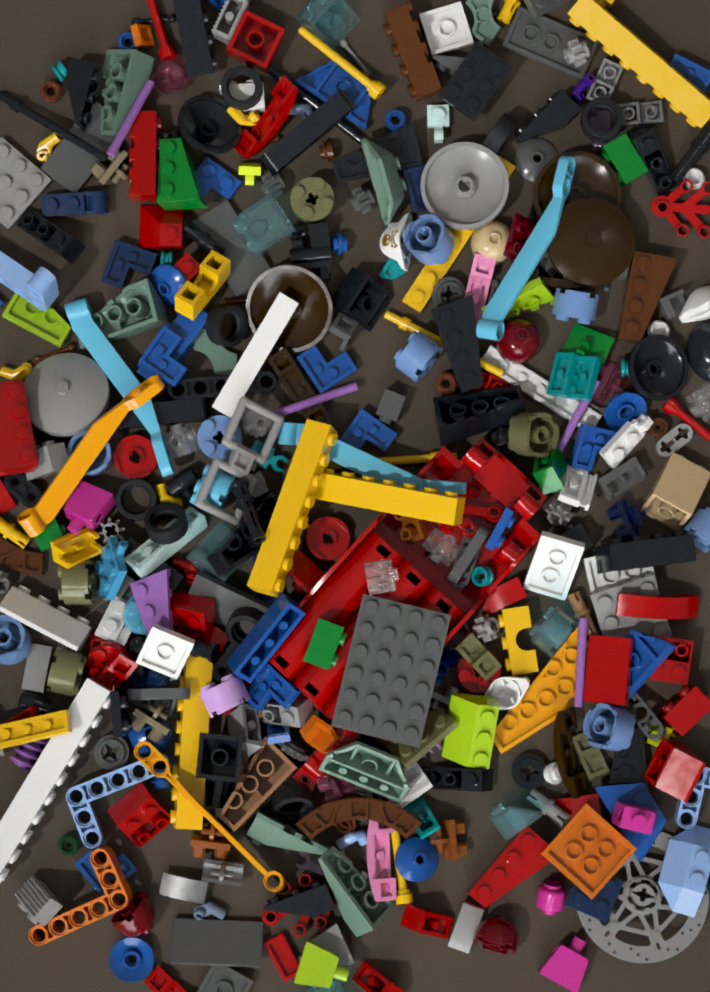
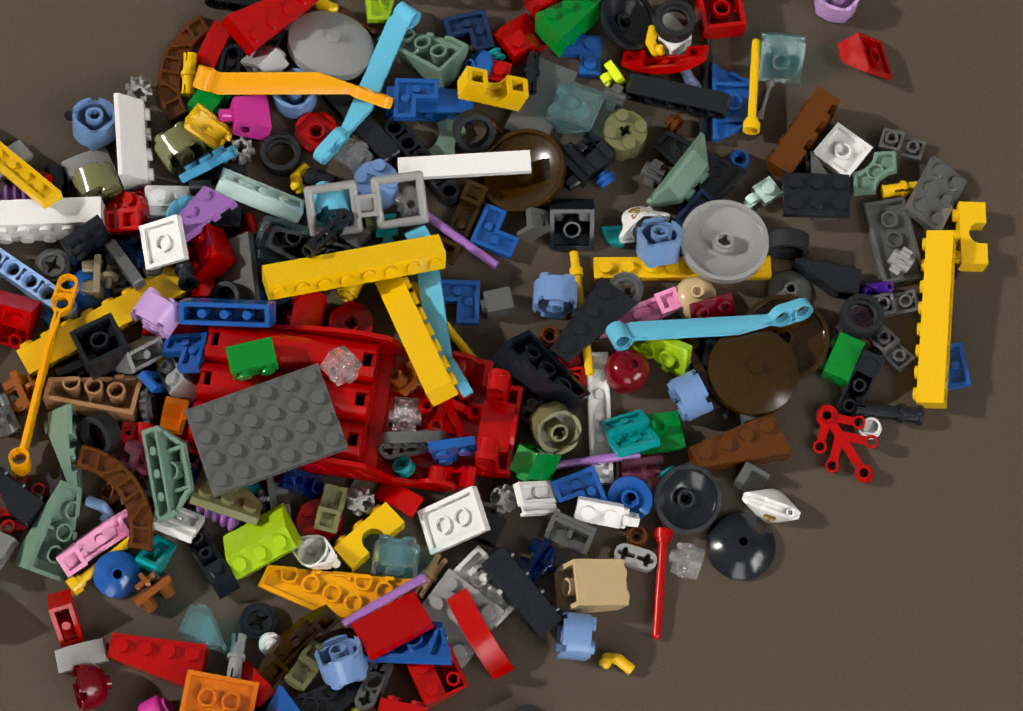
camera: 60 degrees right, 15 degrees down
black tyre [144,502,188,545] -> none
white plate [647,320,670,336] -> none

